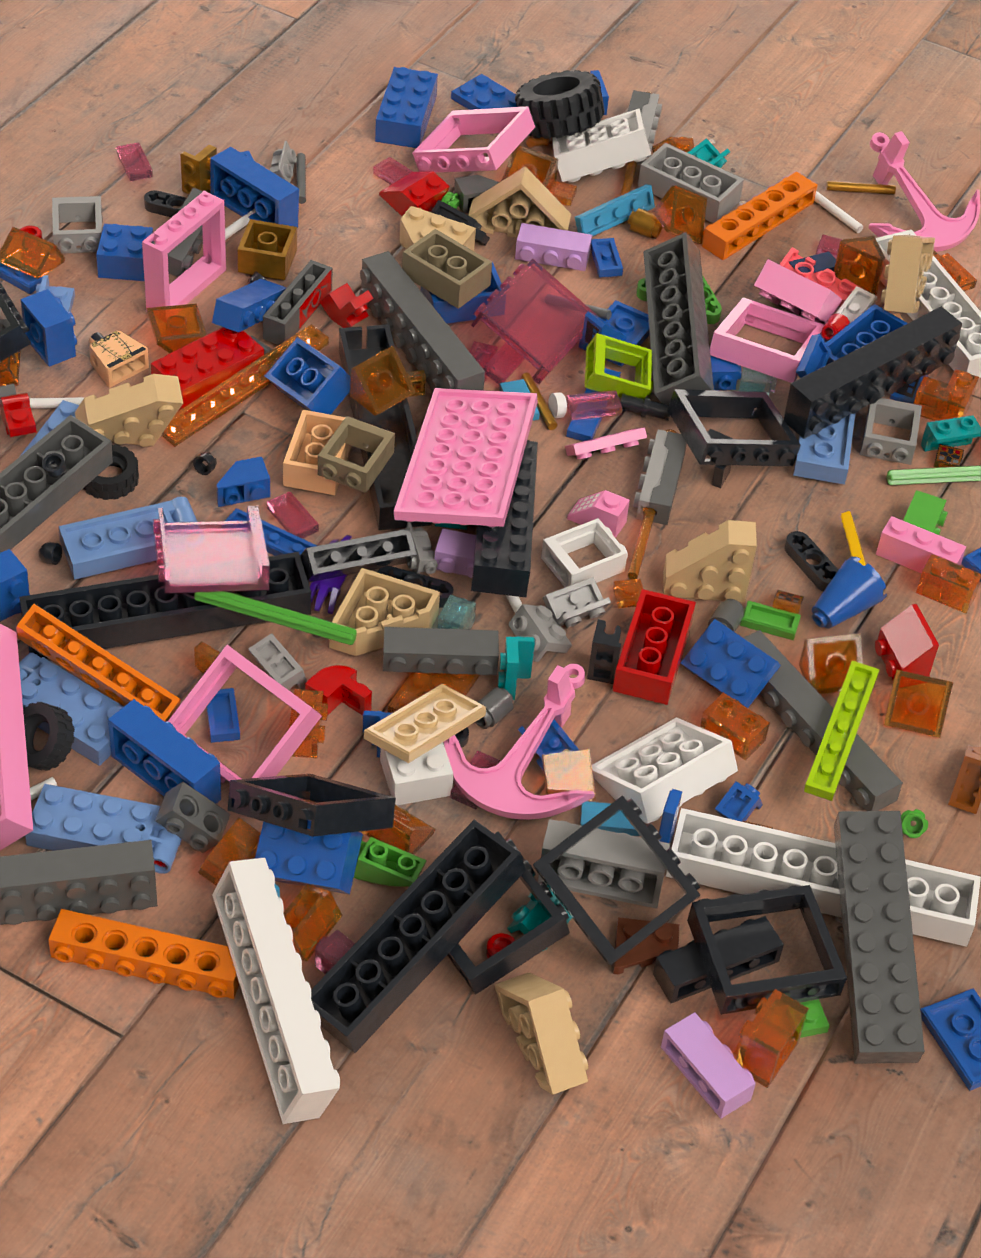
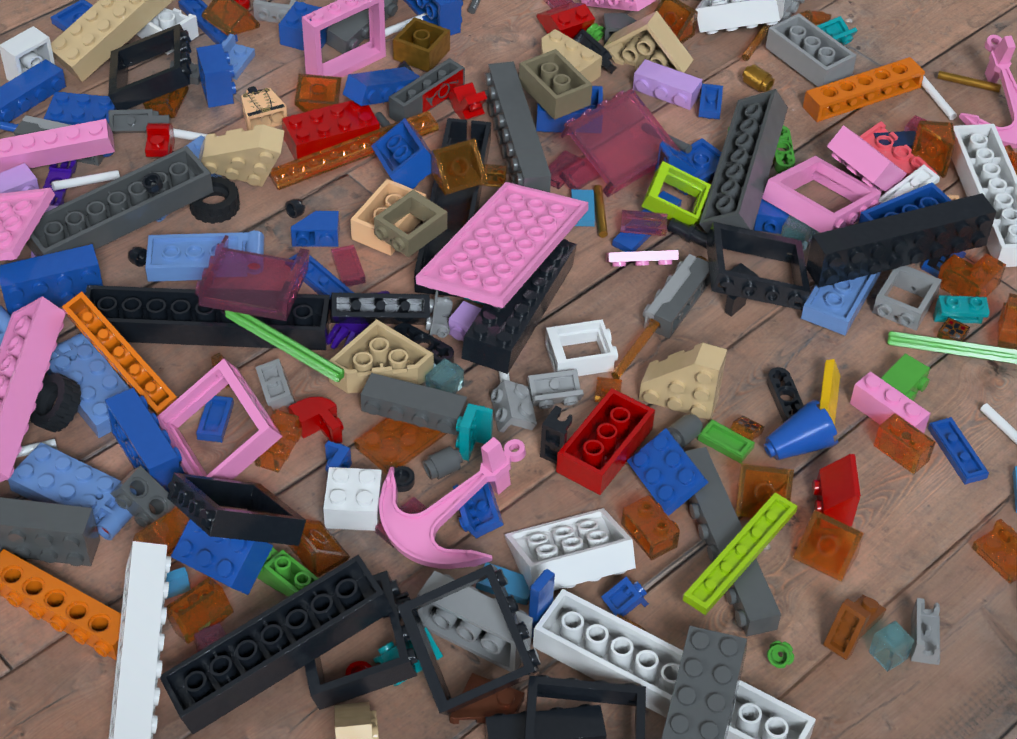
camera: 20 degrees right, 0 degrees up
tan tile [364,684,486,763] -> none
clear orange piece [542,749,596,801] -> none
white tile [548,392,567,418] -> none
clear orange tile [550,181,577,206] -> none
bright pink slope [567,490,630,538] -> none
dark azure tile [575,184,655,236] -> none
clear orange slope [652,185,707,244] -> none
blue tile [796,334,832,378] -> none
red cone [822,313,850,340] -> none
tan brick [881,235,935,313] -> none

